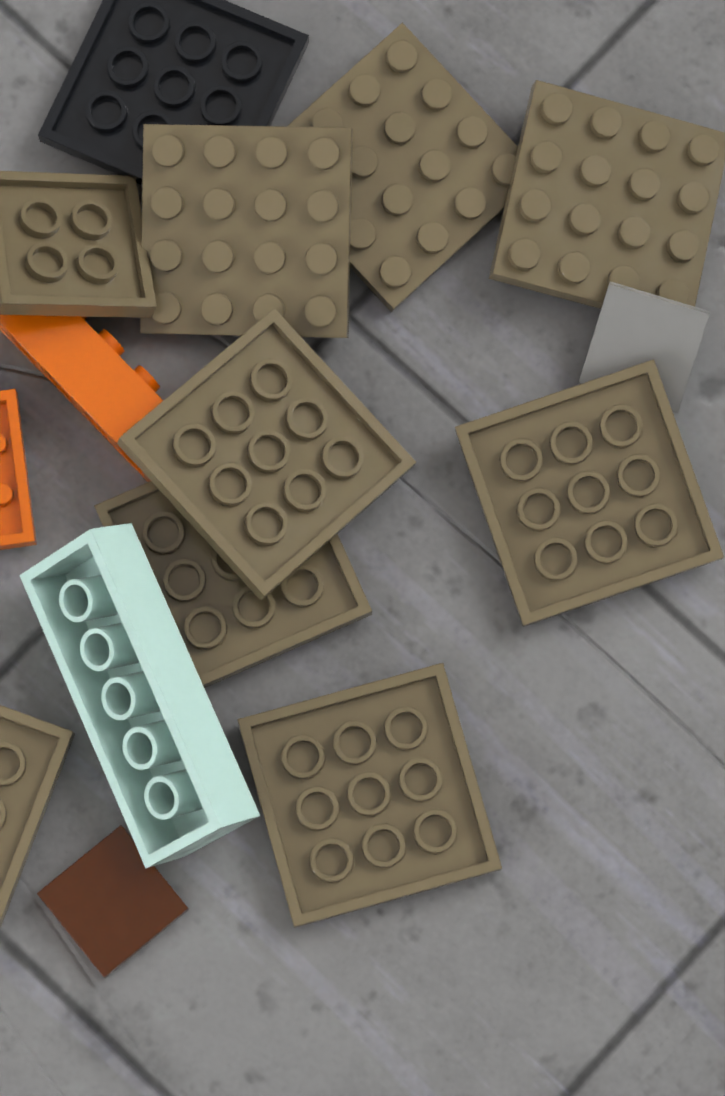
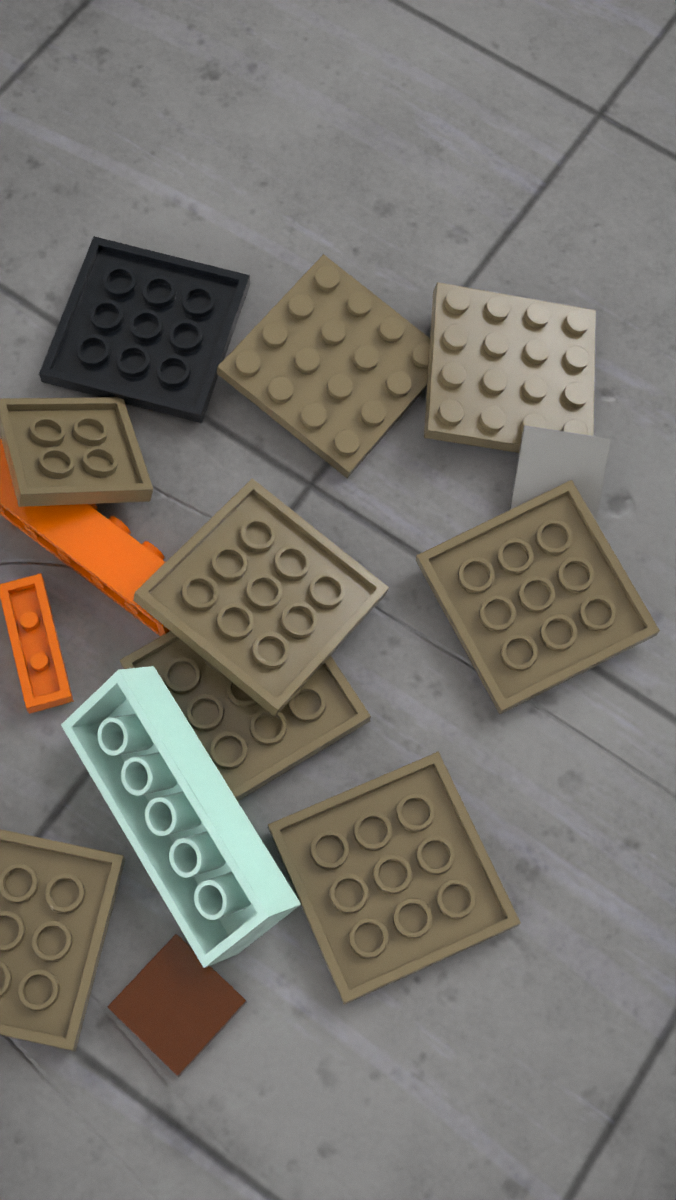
camera: 10 degrees left, 10 degrees down
dark tan plate [140,124,353,338] -> none

